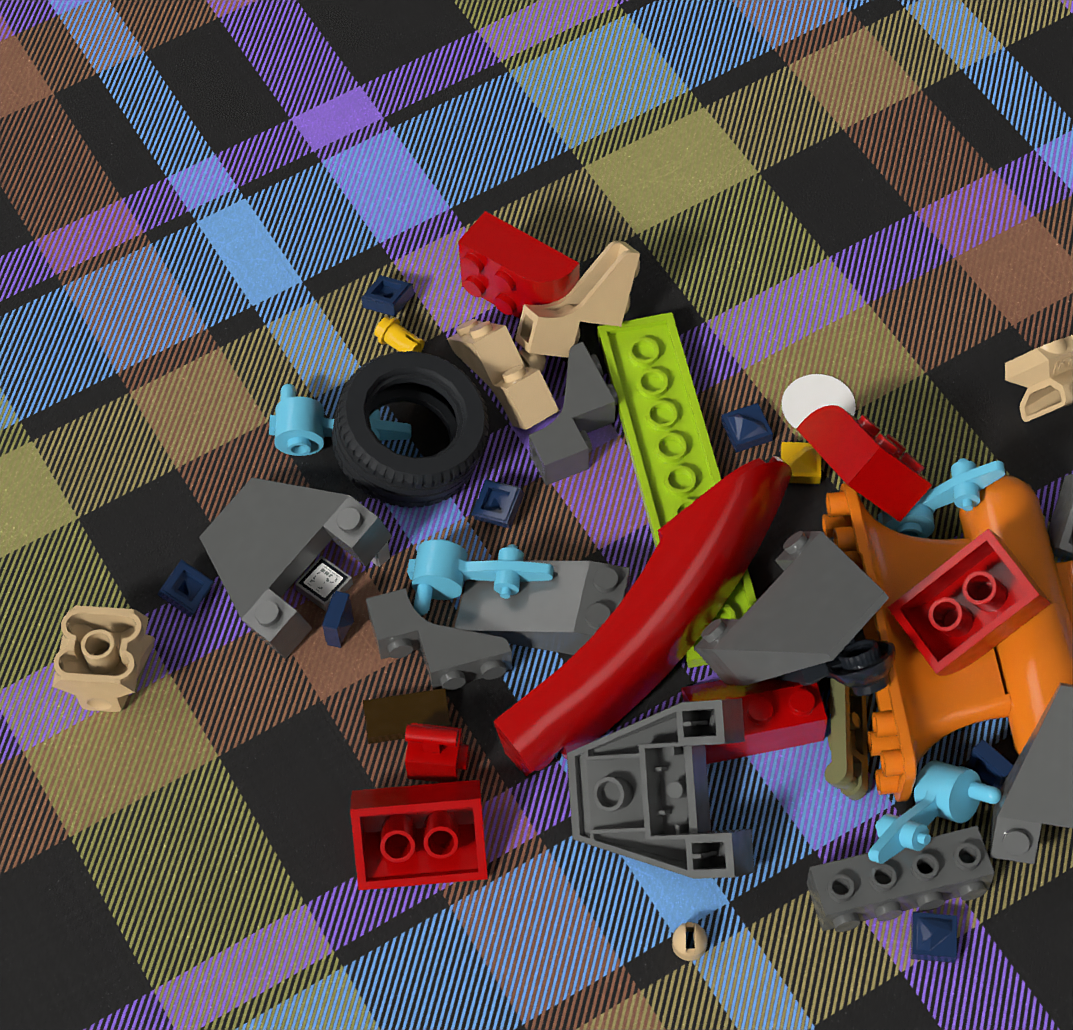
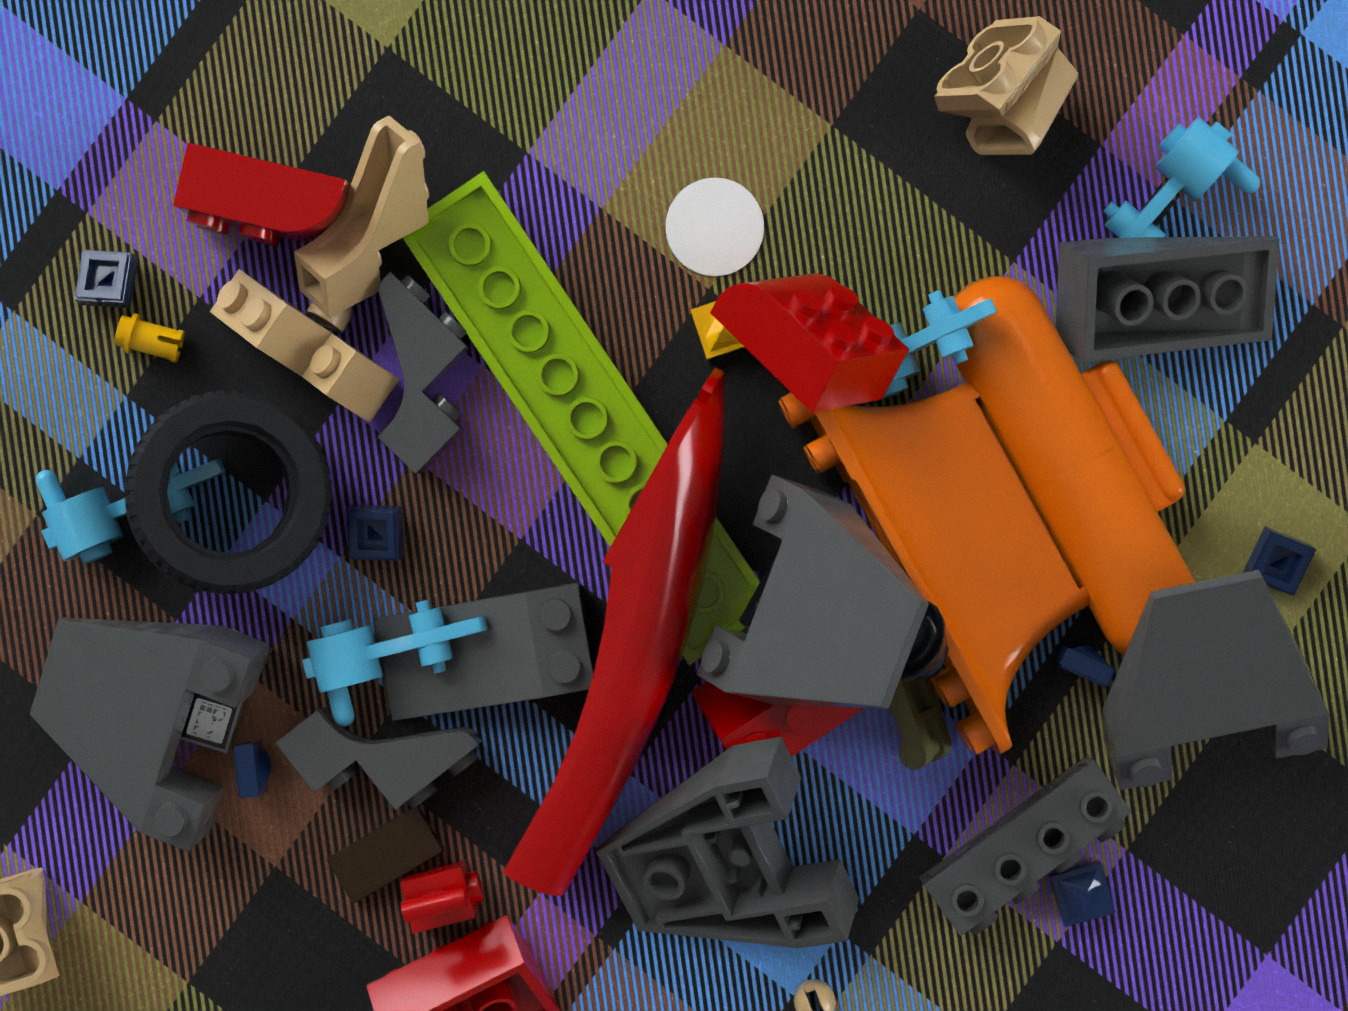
camera: 25 degrees left, 30 degrees up
dark blue tile [157,559,215,617] -> none
dark blue tile [721,403,773,453] -> none
medium azure piece [868,760,1002,864] -> none
red brick [887,528,1051,676] -> none

